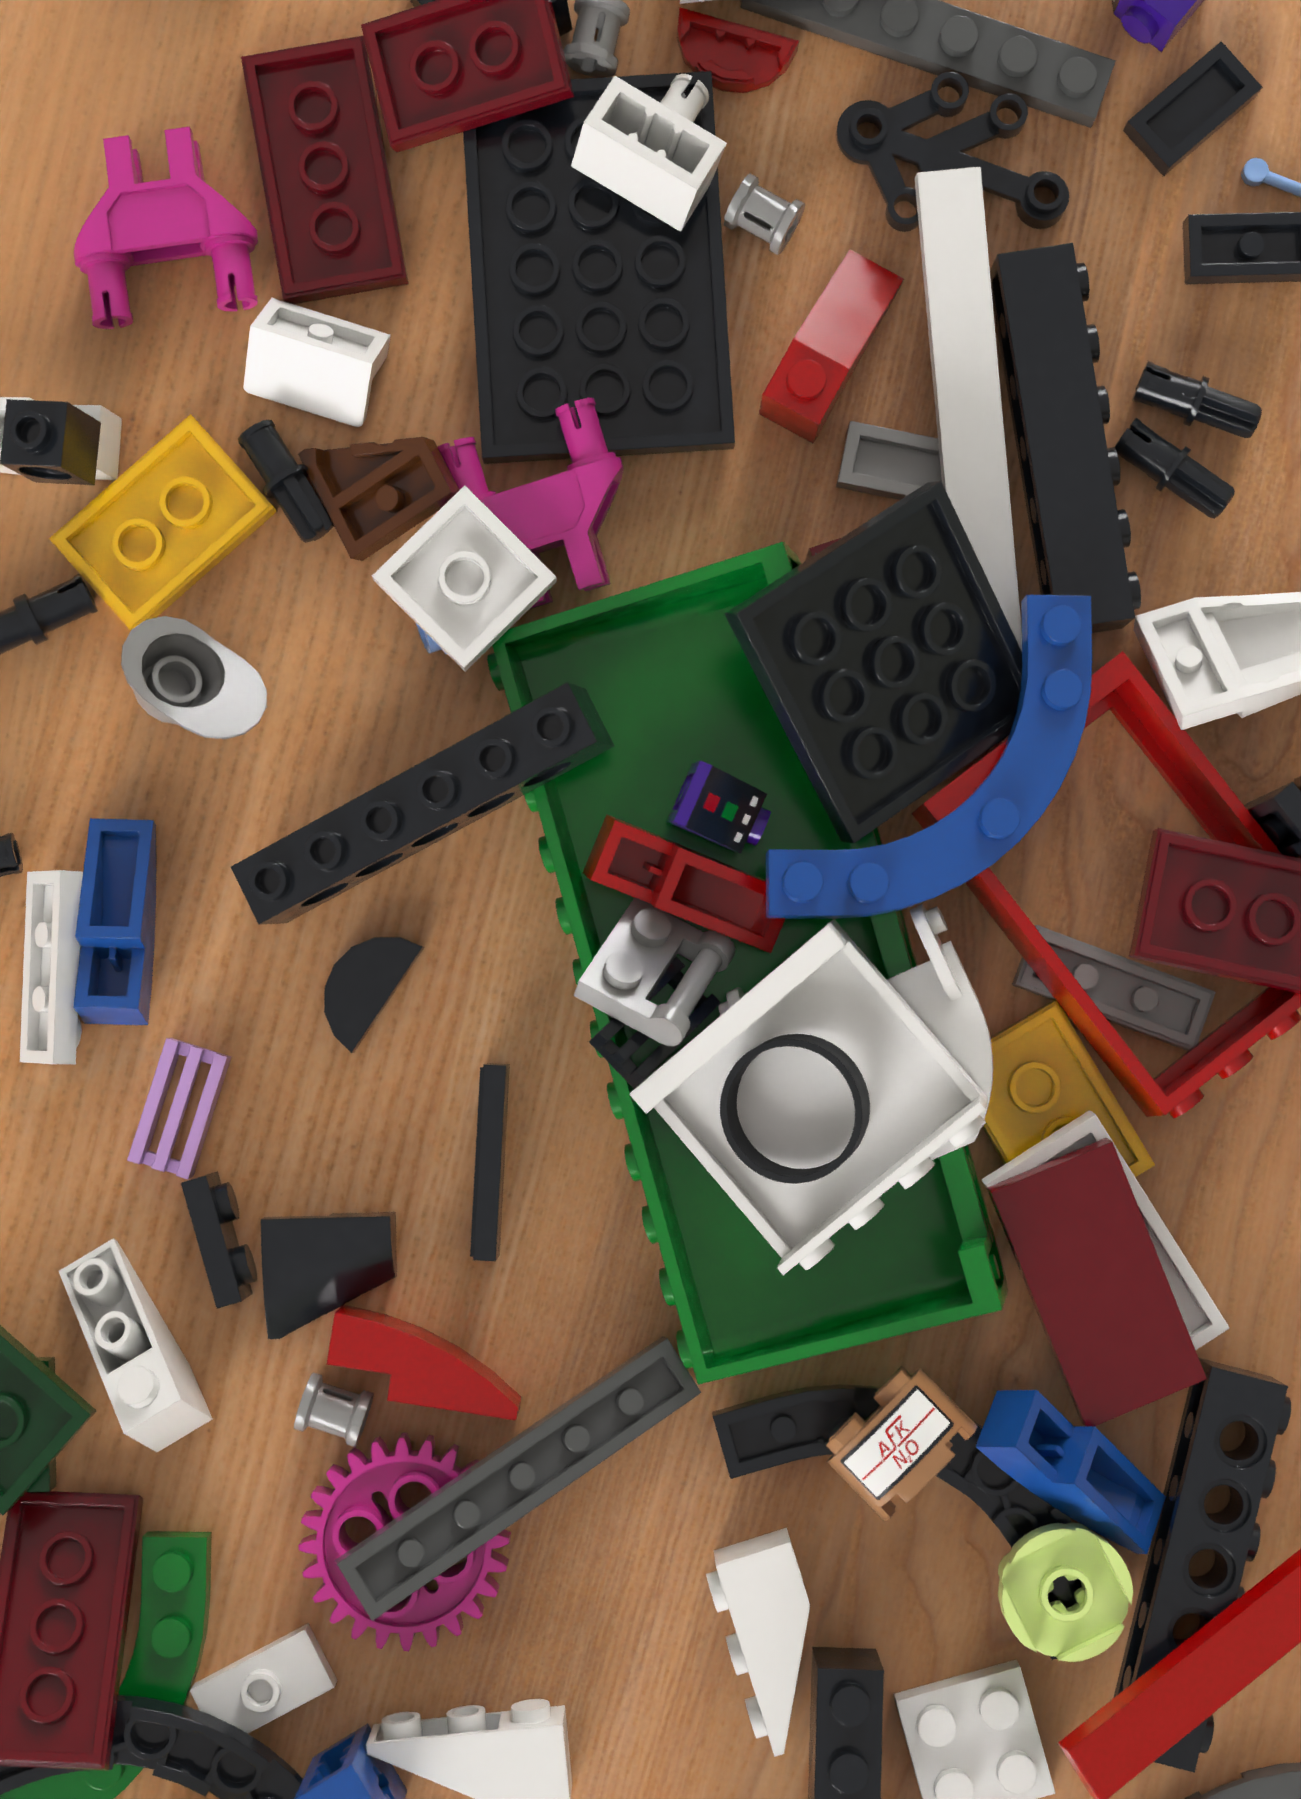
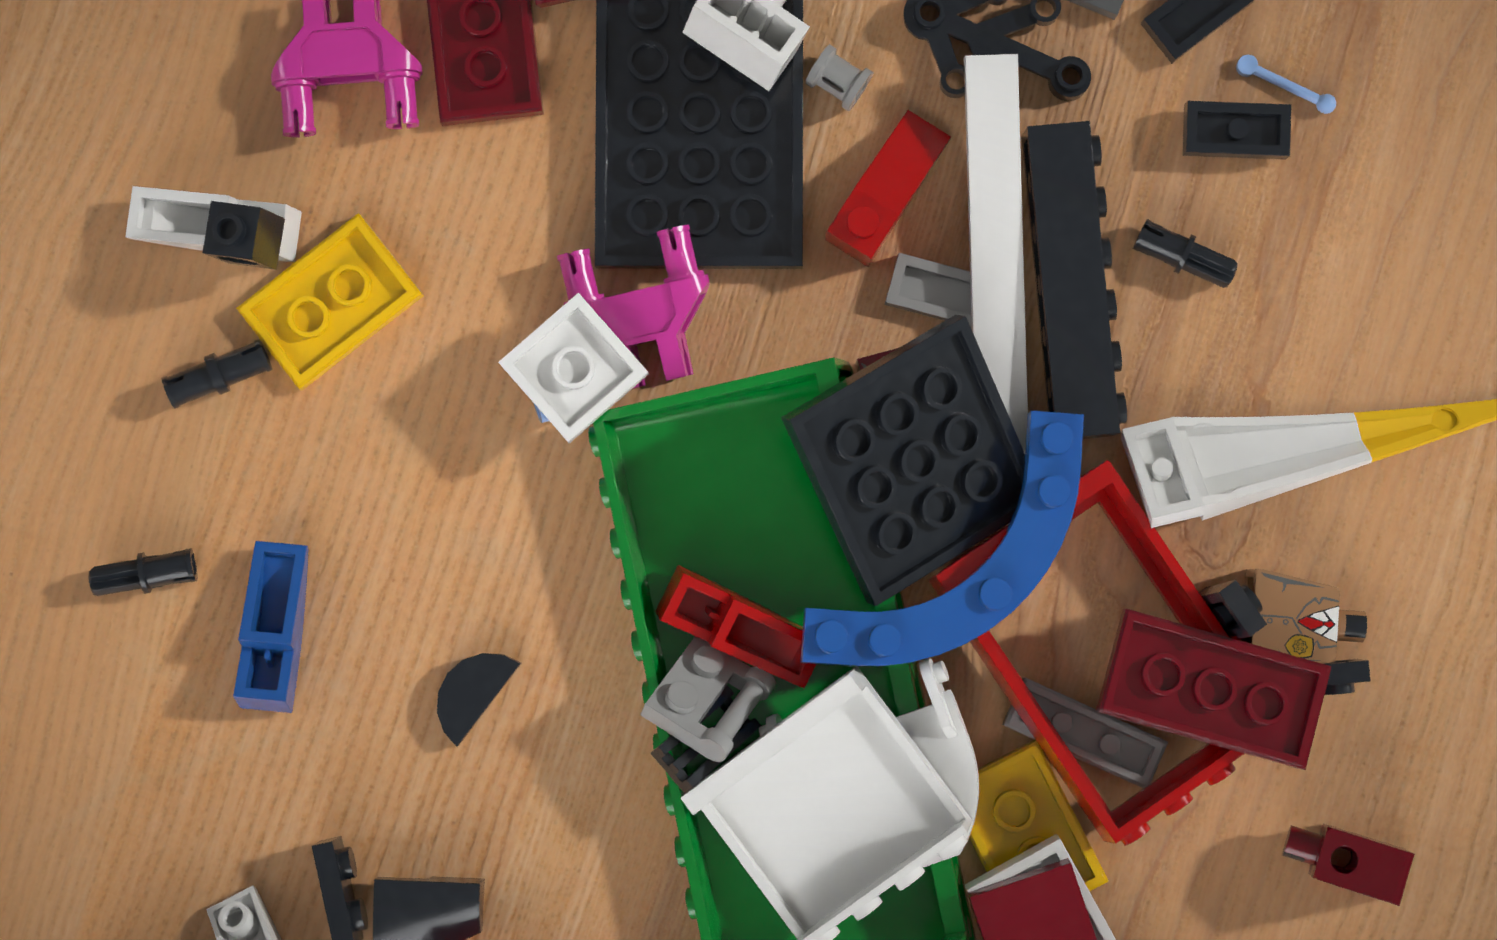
camera: 10 degrees right, 0 degrees up
white plate [20,870,83,1064] -> none
light grey piece [121,616,267,739] -> none
lavender tile [127,1038,231,1180] -> none
black brick [231,682,614,925] -> none
black axle [238,420,334,543] -> none
white panel [243,298,391,427] -> none
reddish brown wing [298,437,459,561] -> none
black tile [470,1063,510,1261] -> none
slope [666,760,771,853] -> none
black tyre [720,1034,870,1184] -> none
black axle [1114,418,1235,518] -> none

